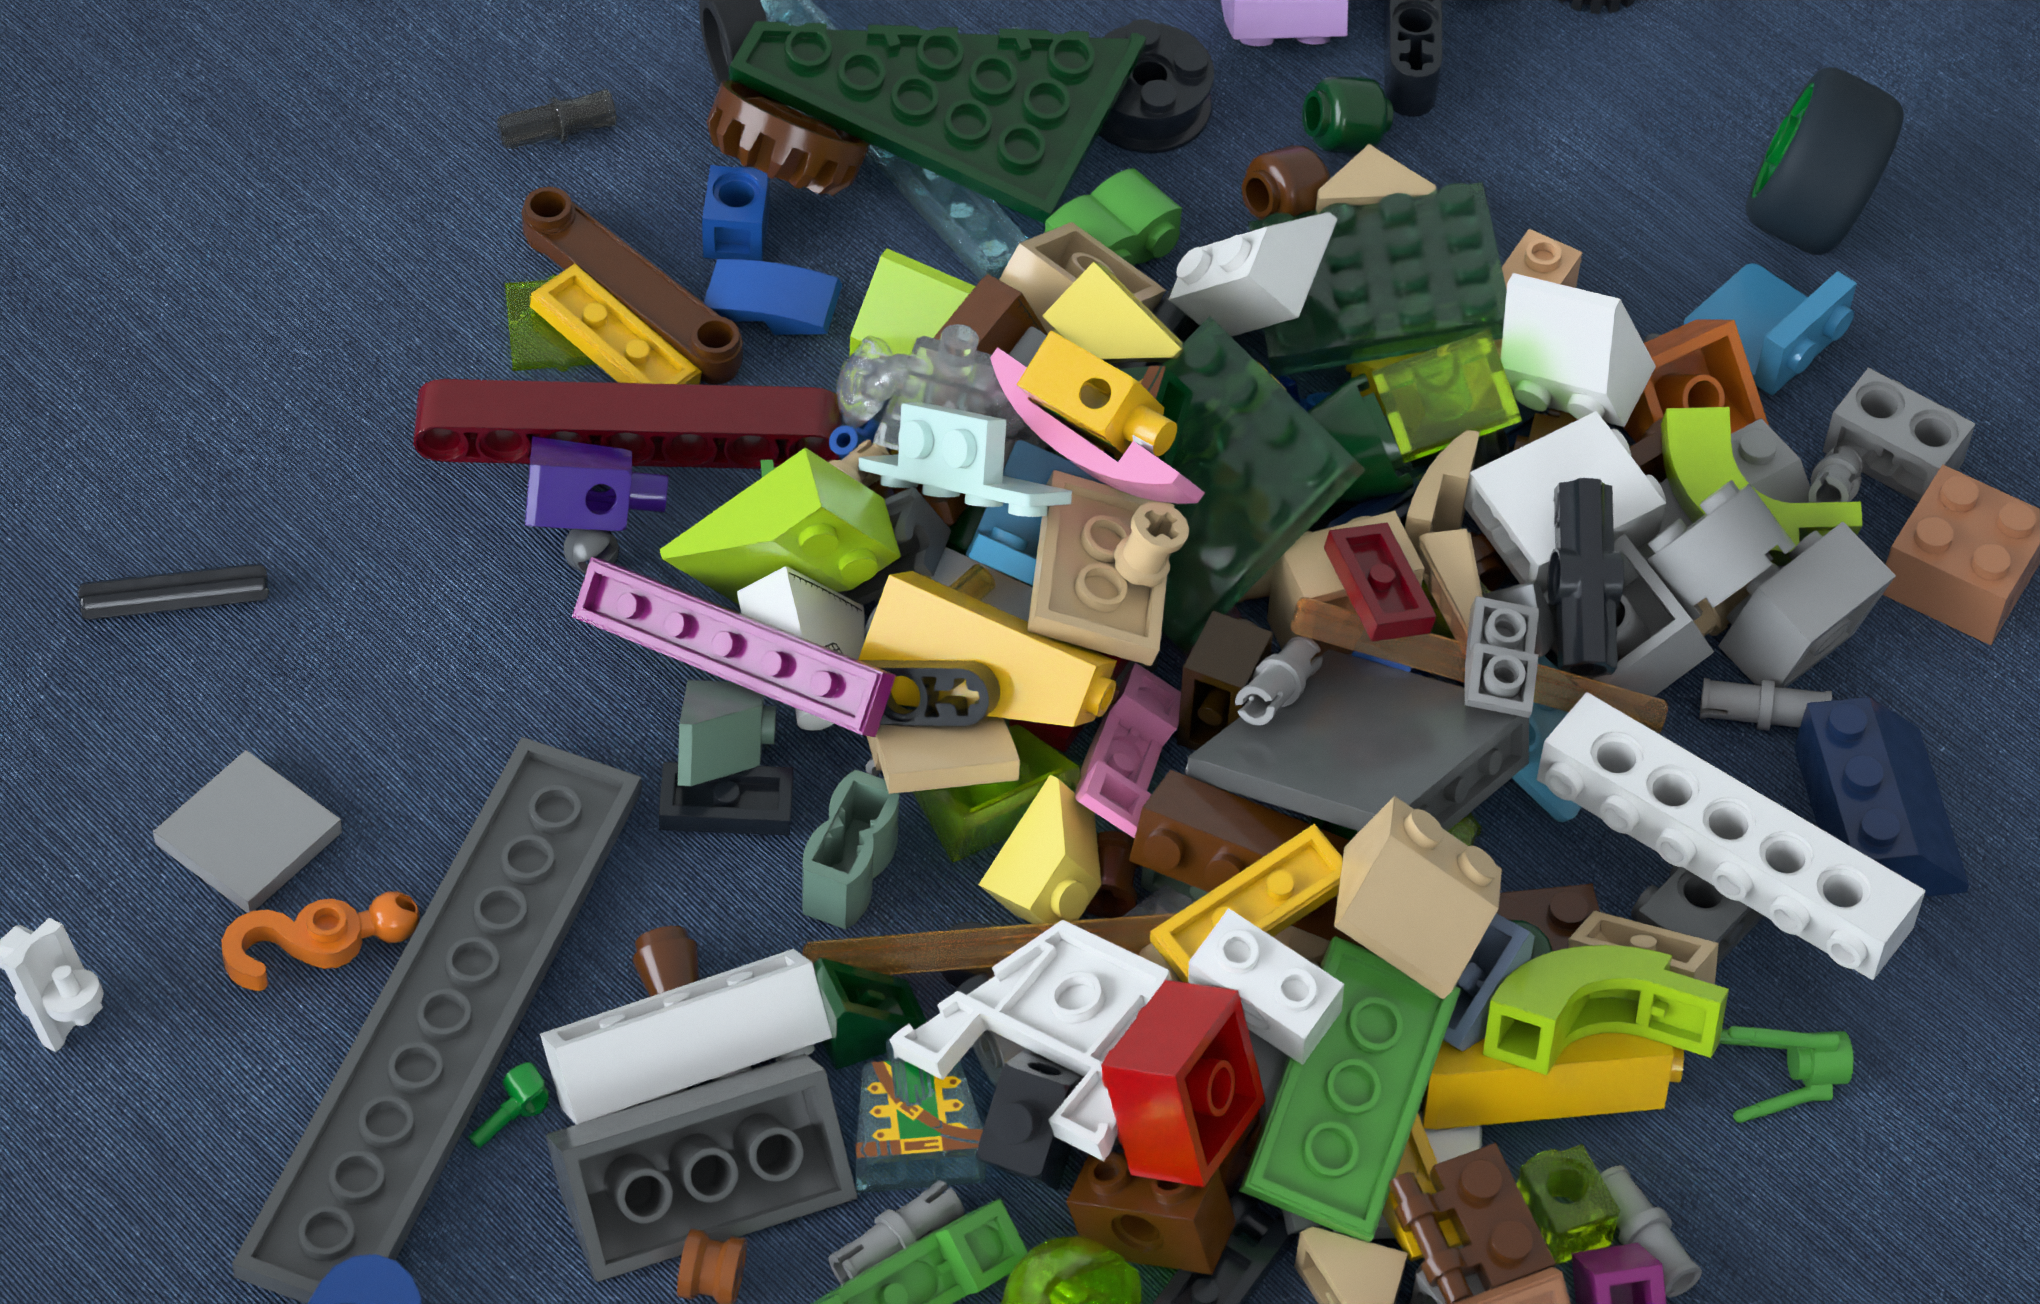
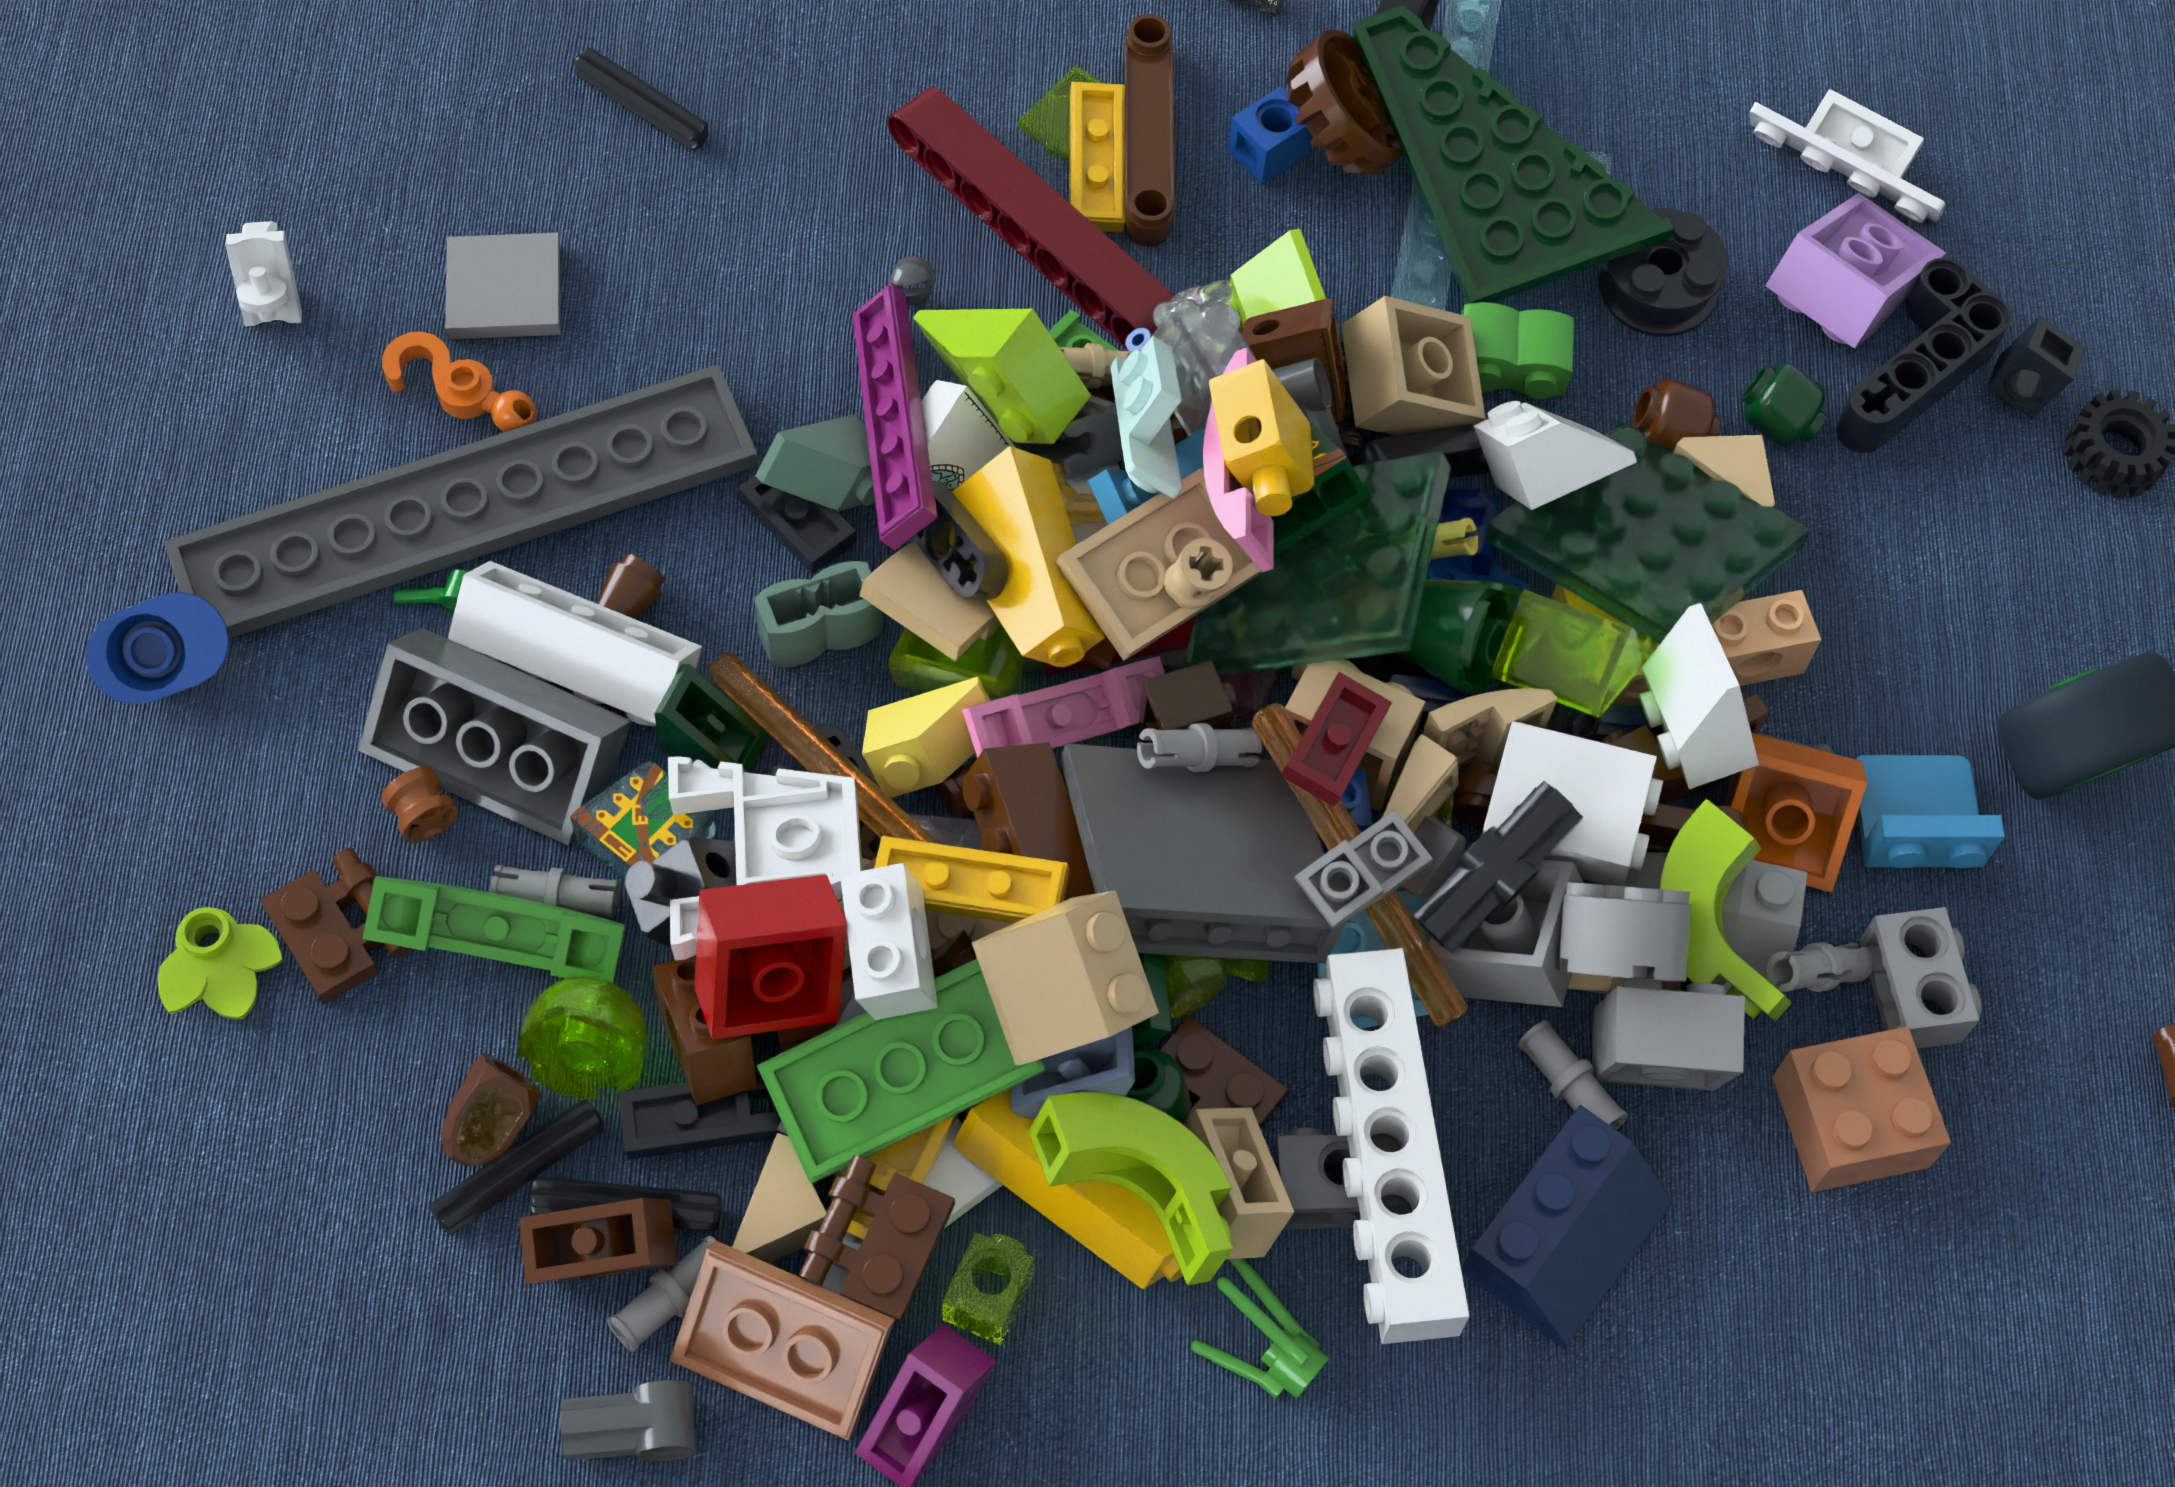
camera: 45 degrees right, 10 degrees up
dark purple torso [525,437,668,531] -> none
blue slope [703,259,843,335] -> none
light yellow slope [1042,262,1192,363] -> none
light grey pin [1589,1165,1702,1297] -> none

